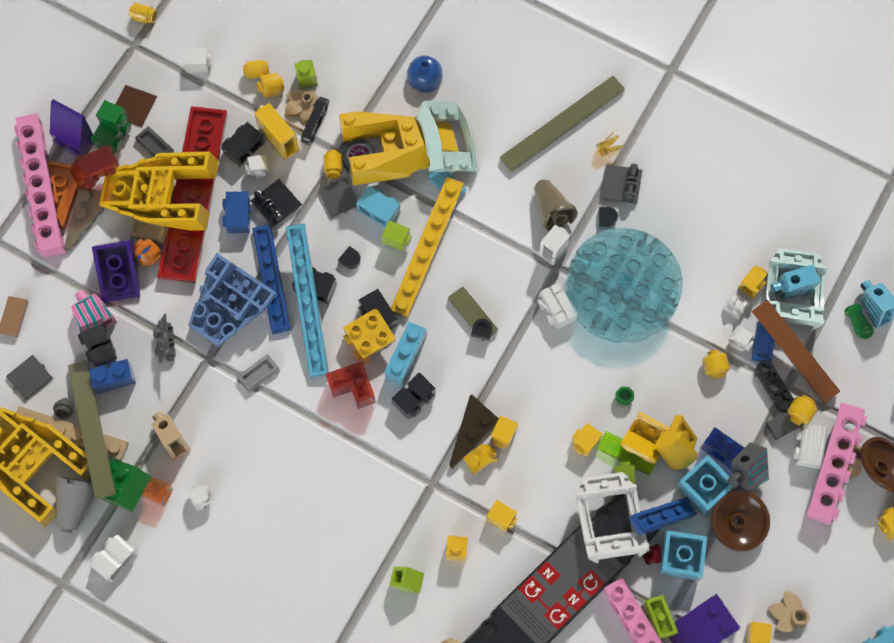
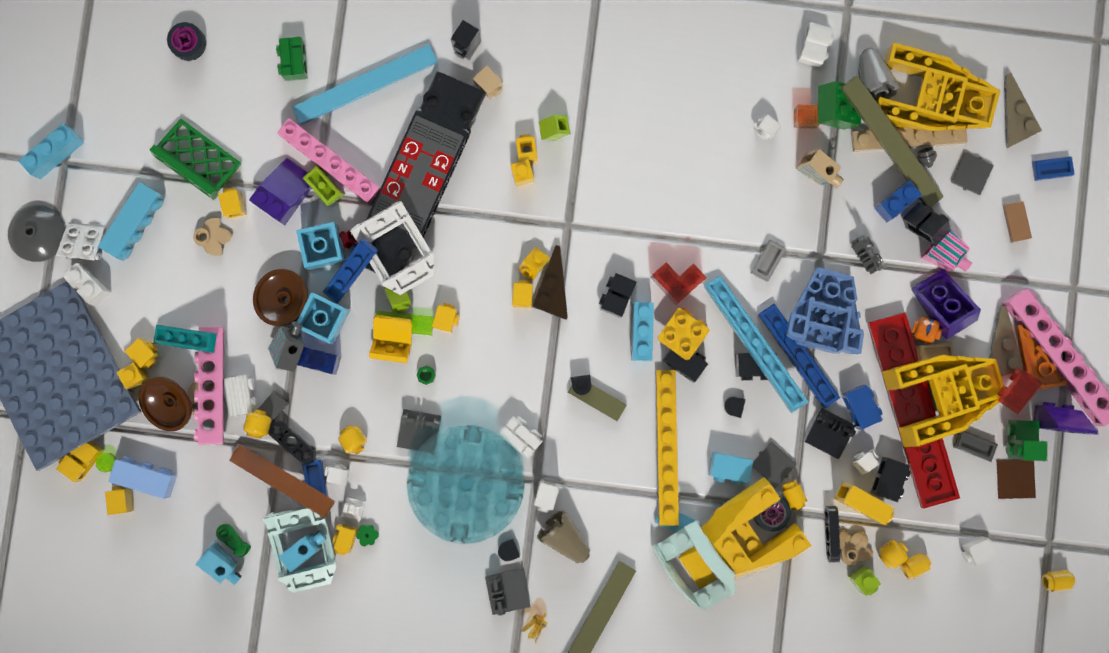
camera: 155 degrees right, 15 degrees up
lime brick [381,220,412,251] -> none
blue cylinder [407,55,443,93] -> none
yellow brick [486,500,518,532] -> none
yellow brick [656,415,698,470] -> none
none -> teal tile [153,325,217,353]
none -> green plant [356,525,379,546]
none -> dark grey hinge [397,409,441,454]
none -> yellow brick [516,134,538,164]

